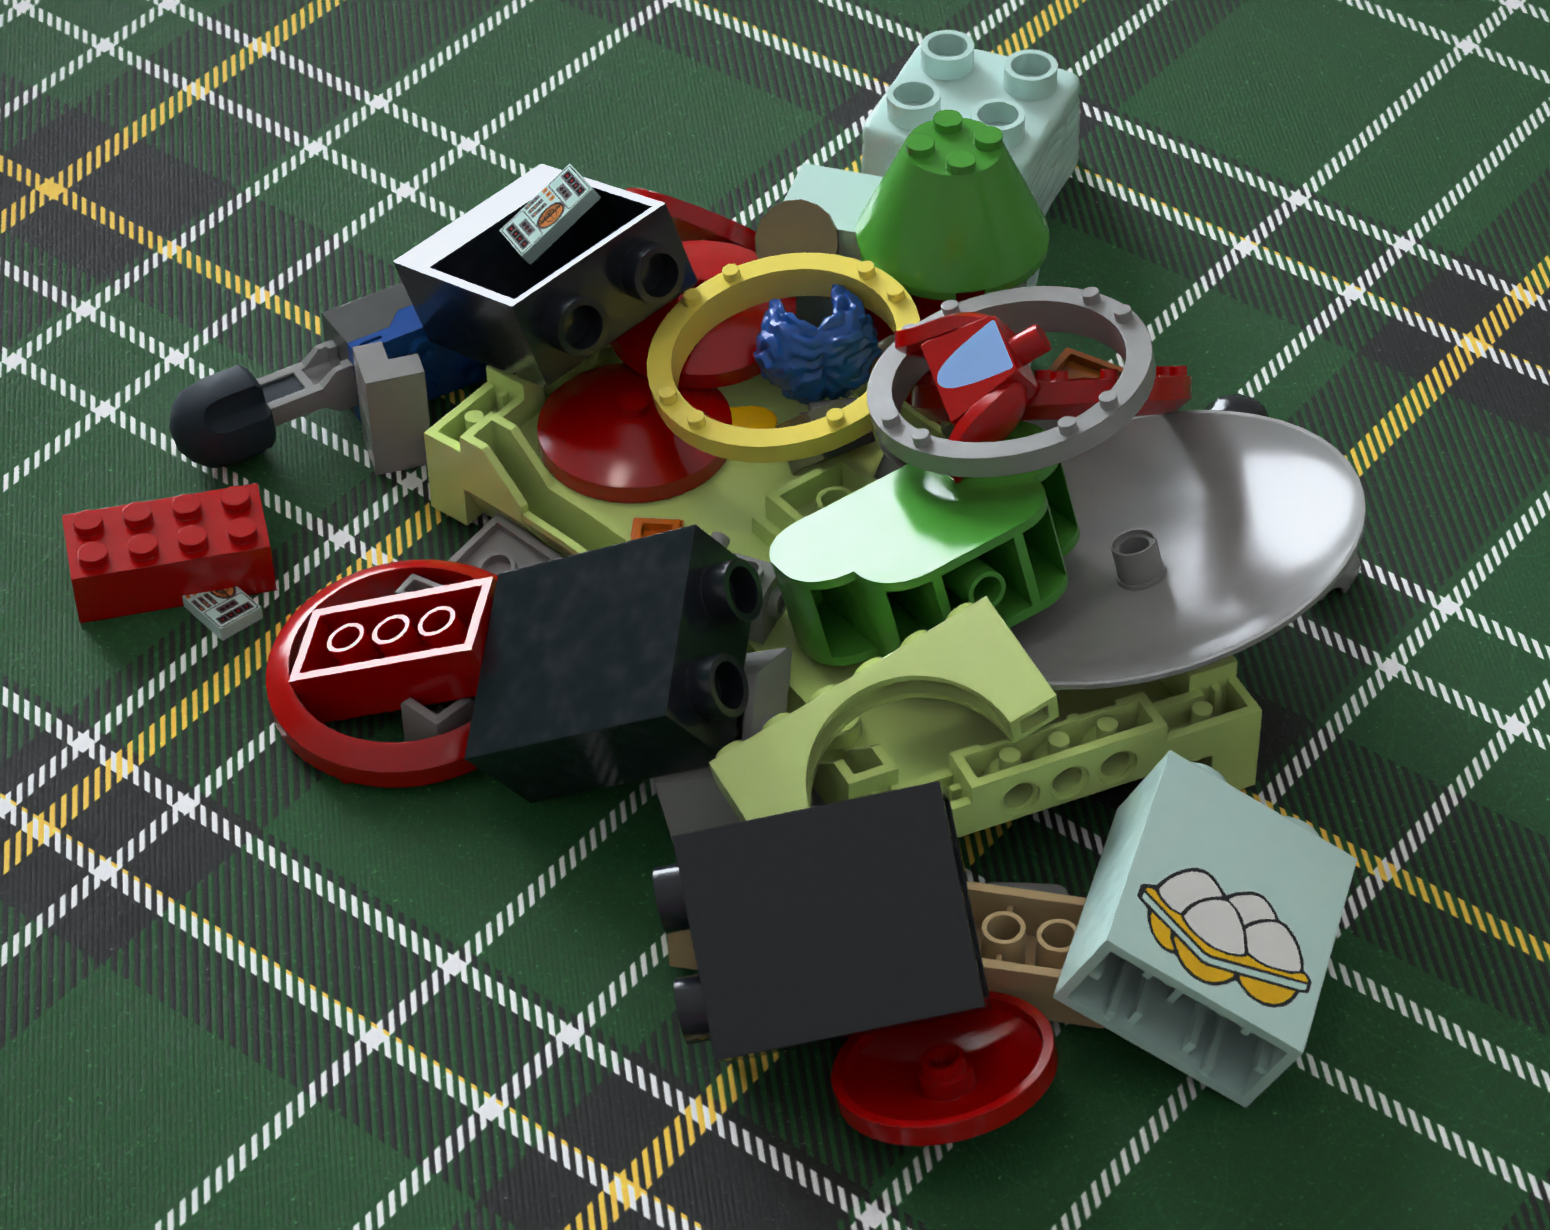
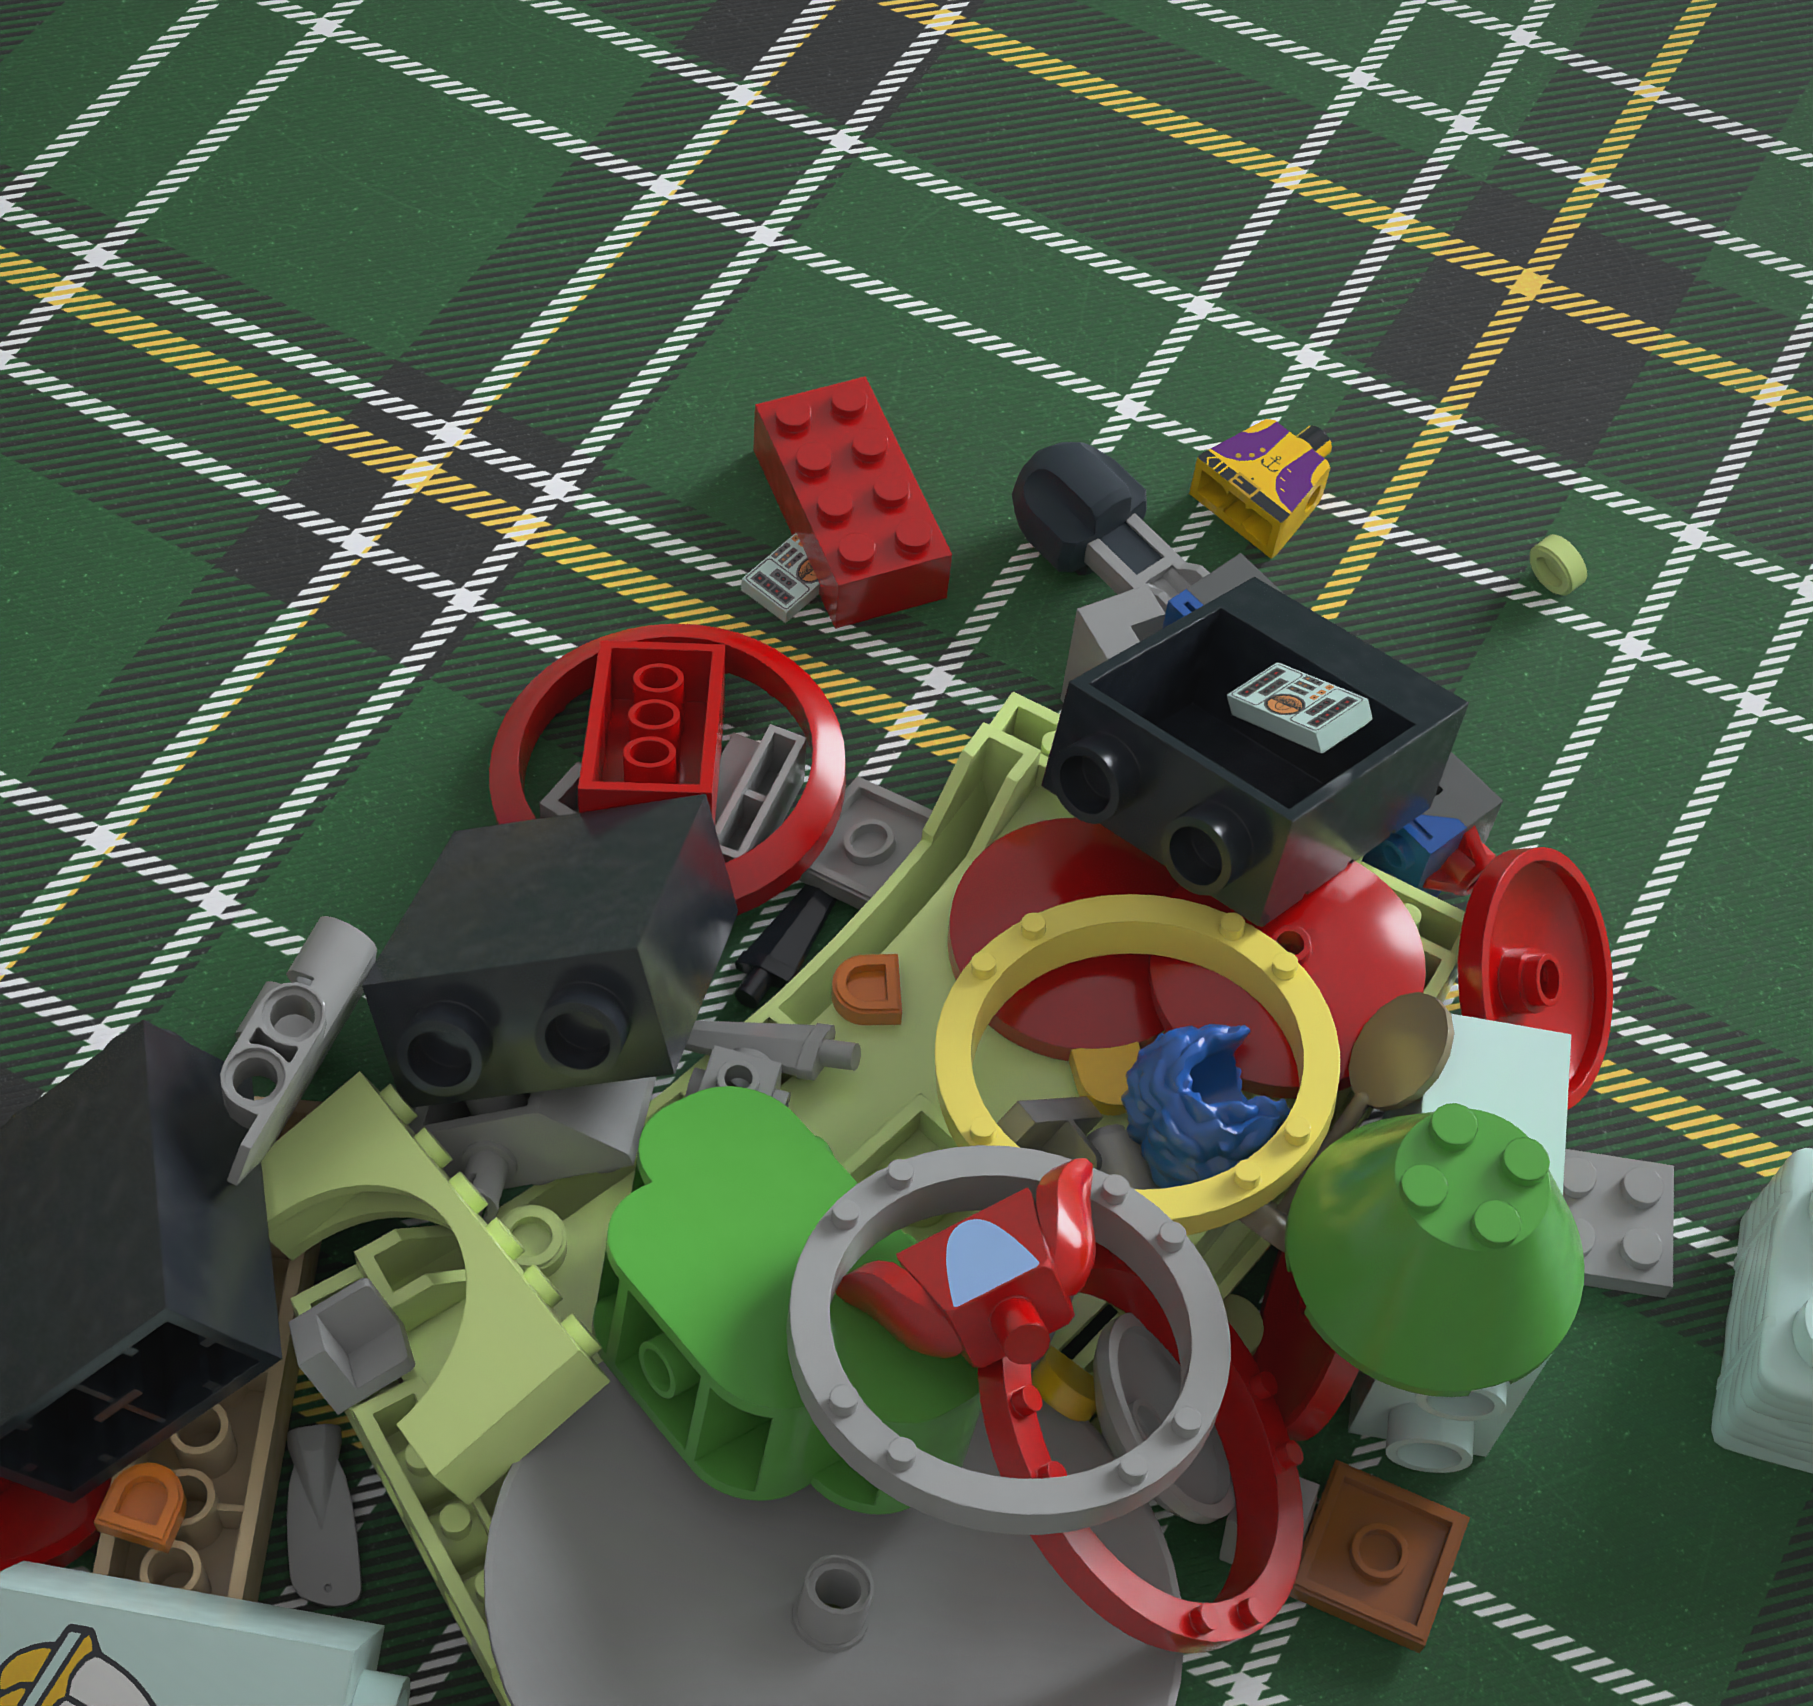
camera: 75 degrees right, 15 degrees up
none -> orange tile [93,1463,187,1554]
none -> light grey panel [220,916,377,1186]
none -> light grey panel [288,1278,415,1414]
none -> yellow torso [1189,419,1332,559]
none -> yellowish green tile [1530,534,1587,596]

